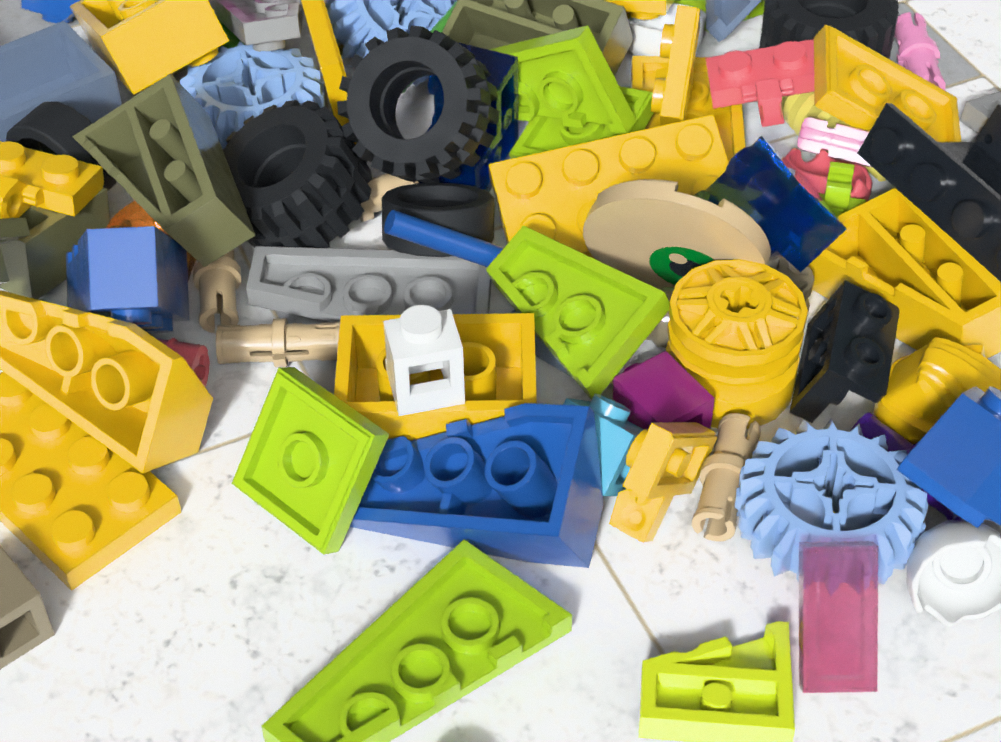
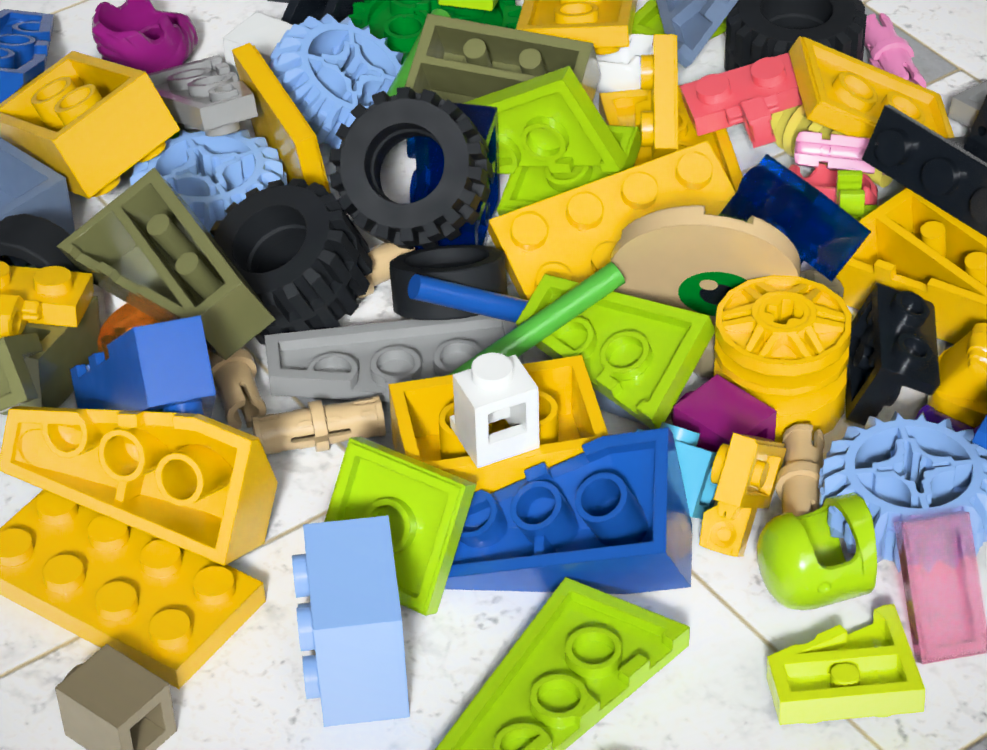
camera: 10 degrees left, 5 degrees down
none -> light blue brick [292,515,410,727]
none -> bright green bar [448,262,625,375]
none -> lime helmet [757,492,877,611]

